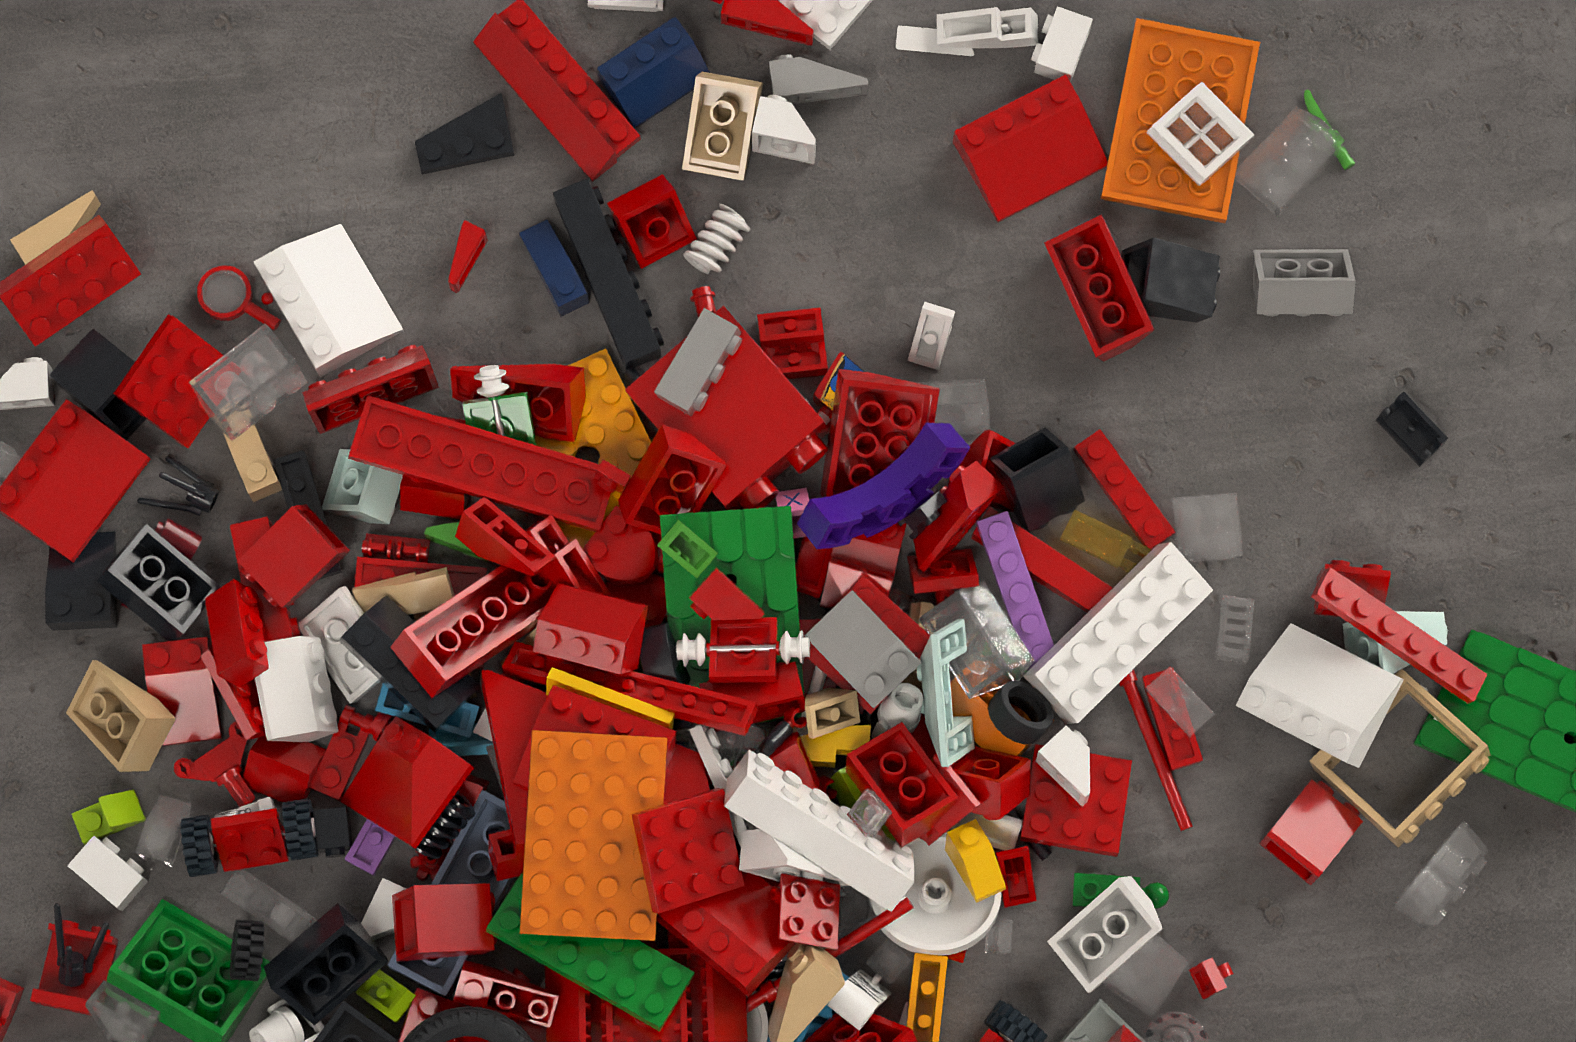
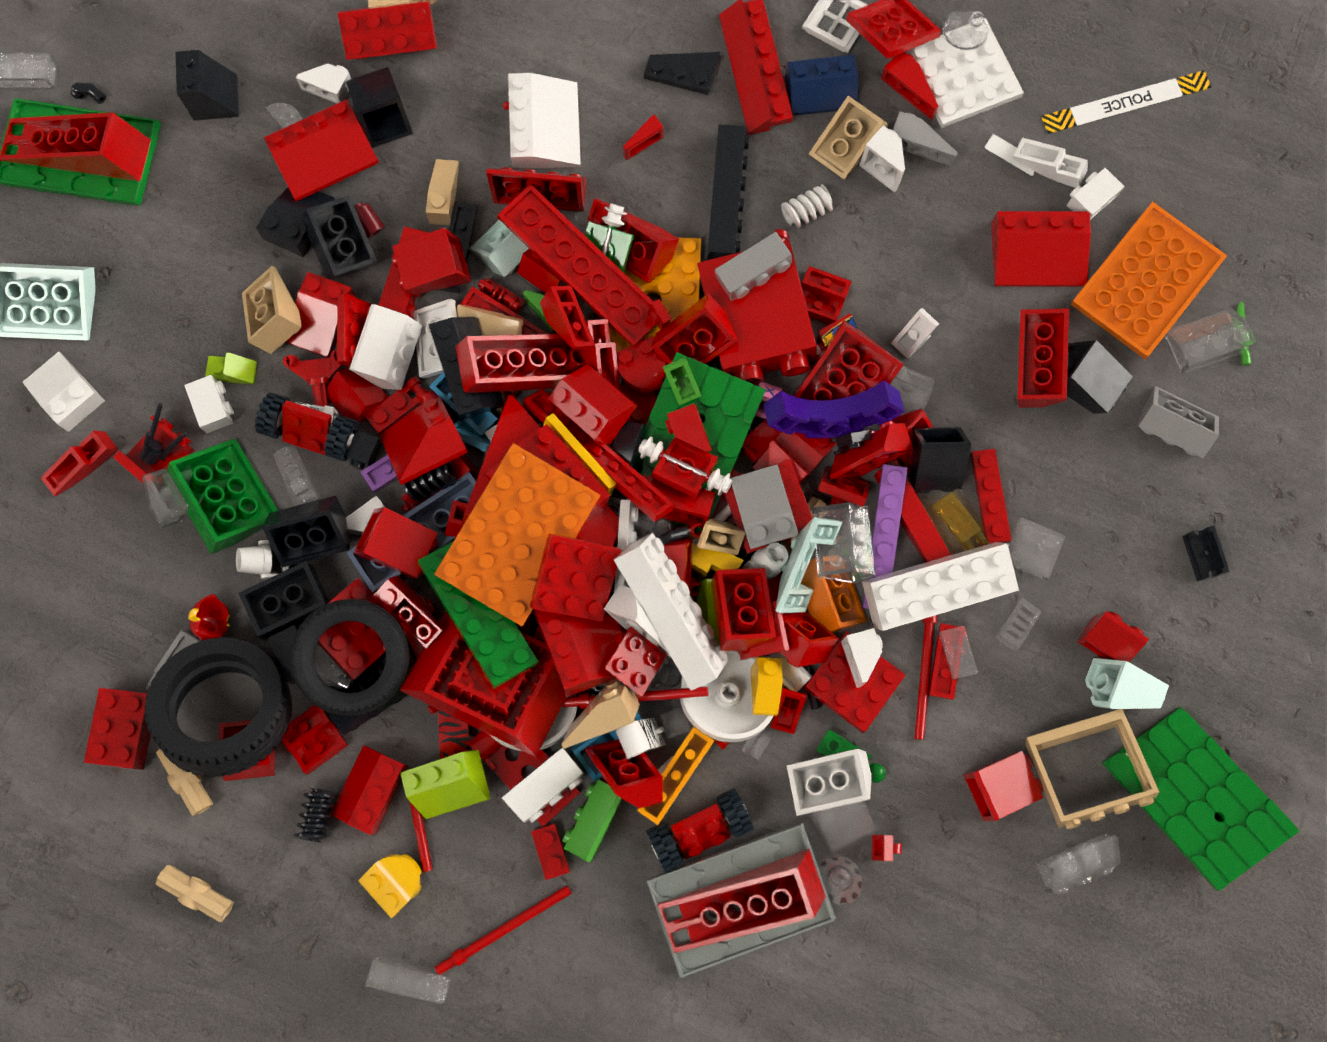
camera: 25 degrees right, 0 degrees up
red plate [113,314,242,448] -> none
clear slope [135,795,193,867] -> none
black plant [137,456,219,516] -> none
clear slope [189,324,308,441] -> none
piece [197,265,281,331] -> none
red brick [205,579,269,688] -> none
black tyre [230,919,265,981] -> none
lime slope [356,969,416,1023] -> none
dark blue slope [519,220,589,317] -> none
red slope [607,174,697,269] -> none
clear plate [847,789,893,838] -> none
black tyre [988,681,1054,745] -> none
white piece [1146,82,1255,186] -> none
white slope [1236,623,1404,768] -> none
plate [1311,567,1487,704] -> none

